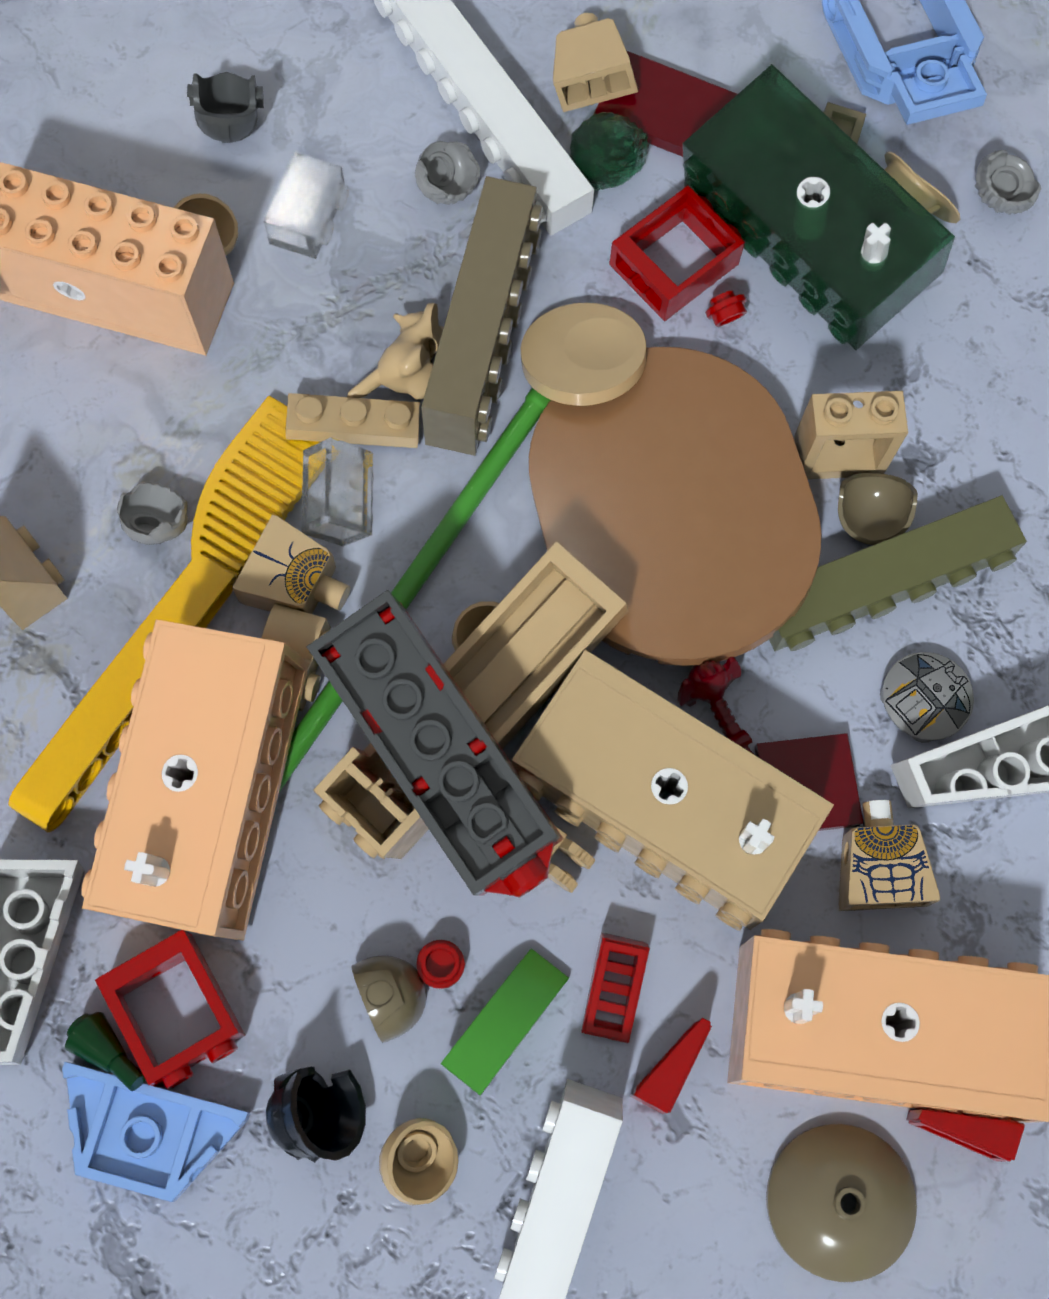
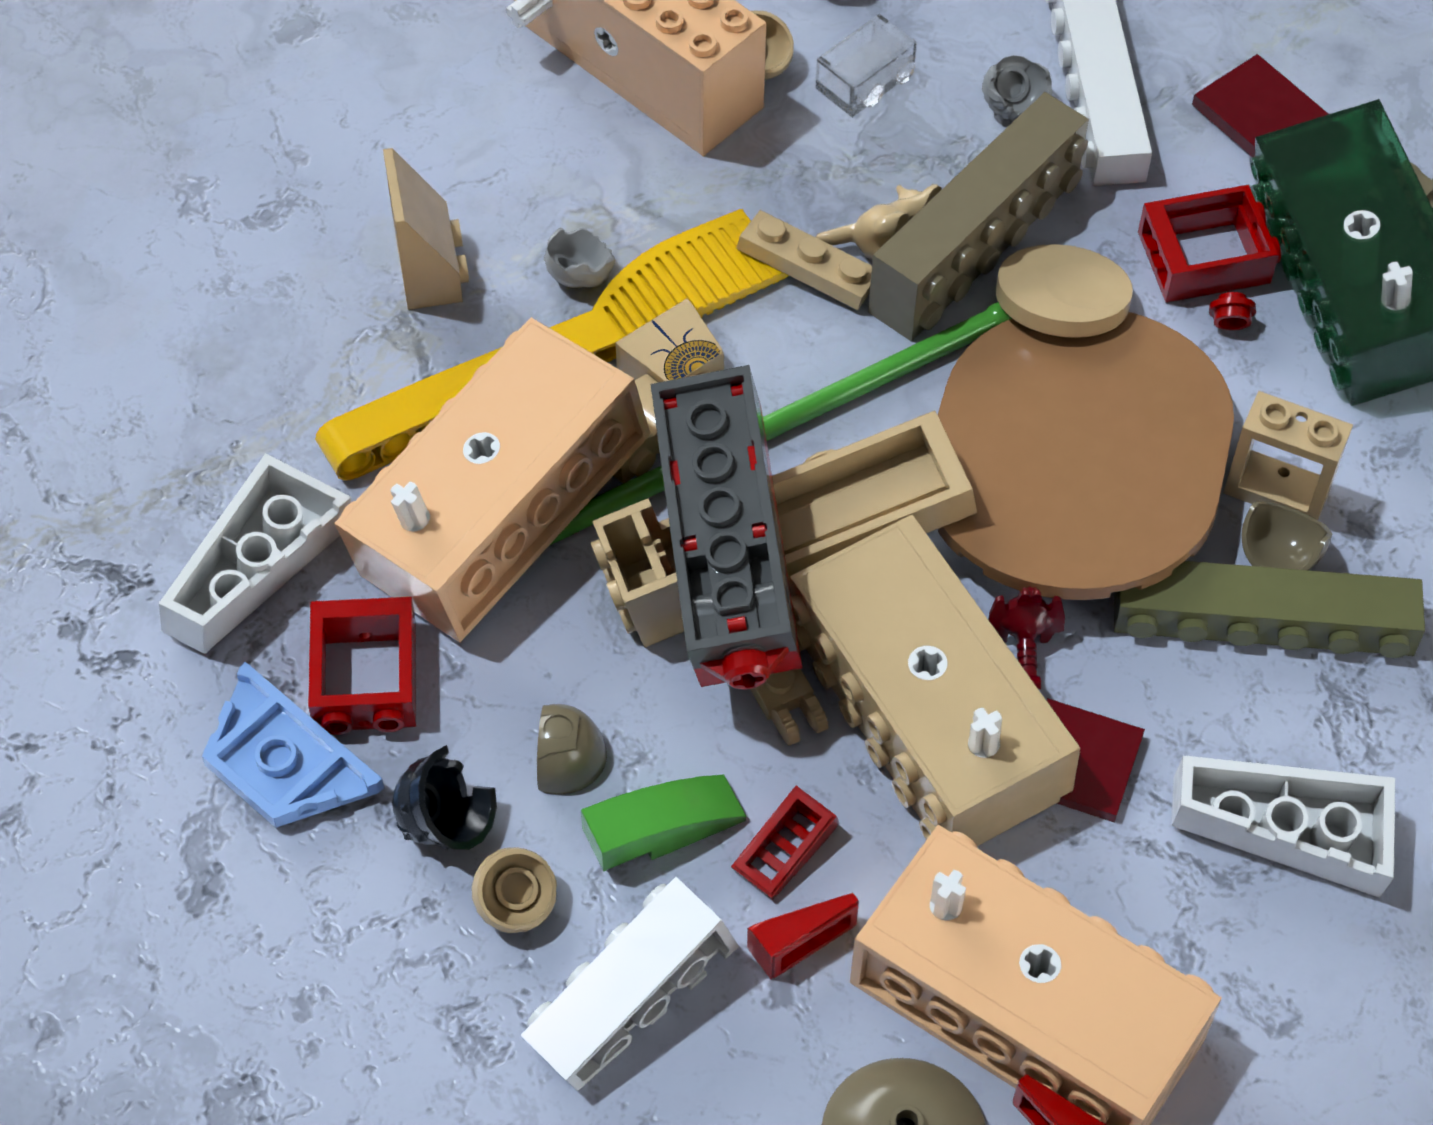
camera: 30 degrees right, 15 degrees down
dark green cone [65,1012,145,1091] -> none
clear brick [301,437,374,547] -> none
red plate [416,940,465,989] -> none
tan torso [553,13,638,112] -> none
clear green hair [569,112,649,191] -> none
torso [838,800,940,911] -> none
light grey dish [880,652,974,743] -> none

